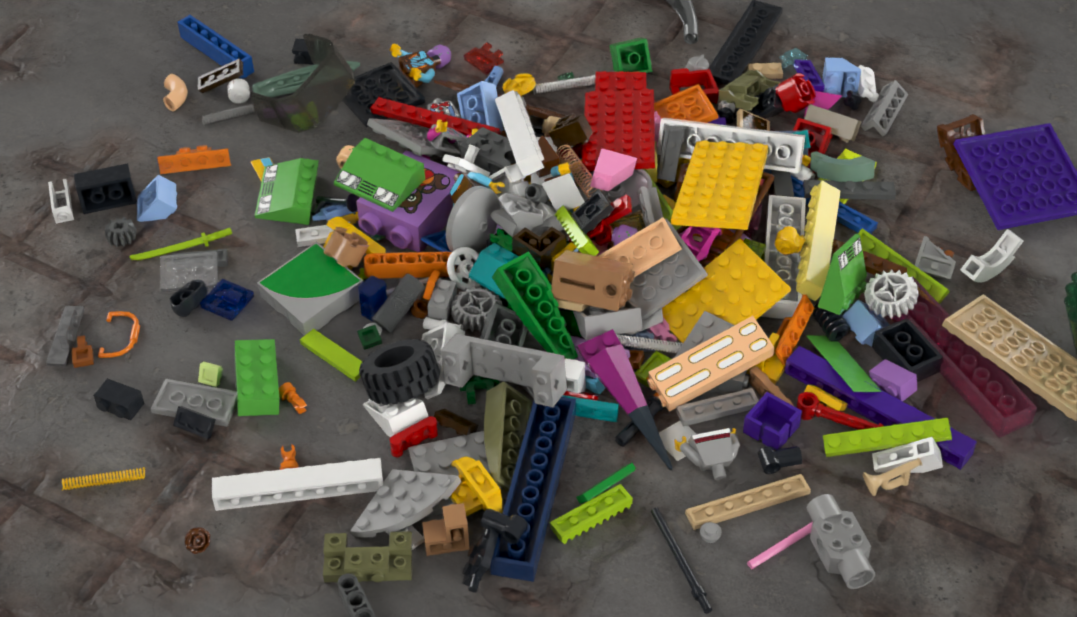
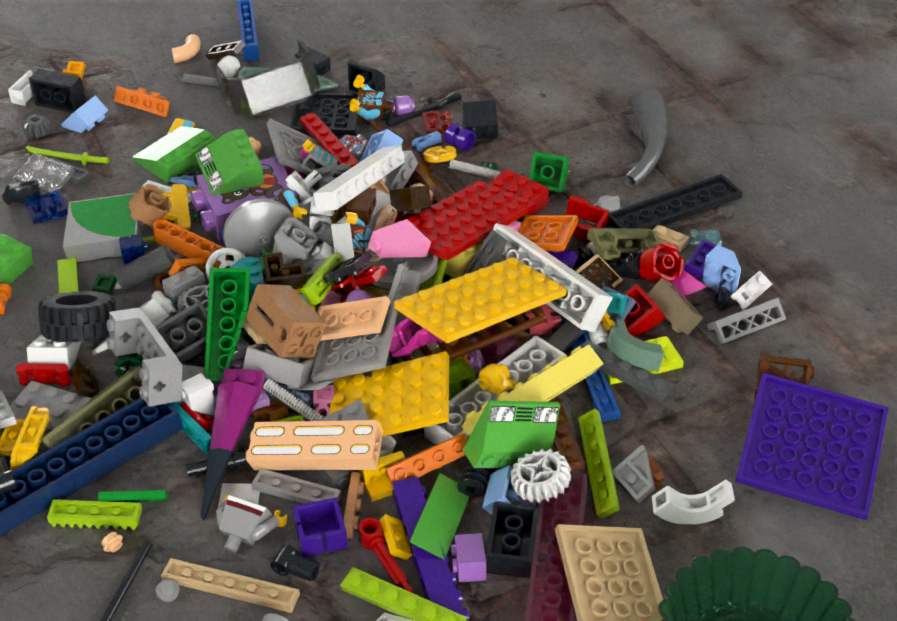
camera: 35 degrees right, 5 degrees down
none -> light orange bracket [62,61,86,80]
none -> light nougat plate [101,532,123,553]
none -> black slope [347,61,385,92]
none -> black piece [386,92,462,127]
none -> dark purple wheel [444,123,476,152]
none -> black slope [462,100,498,140]

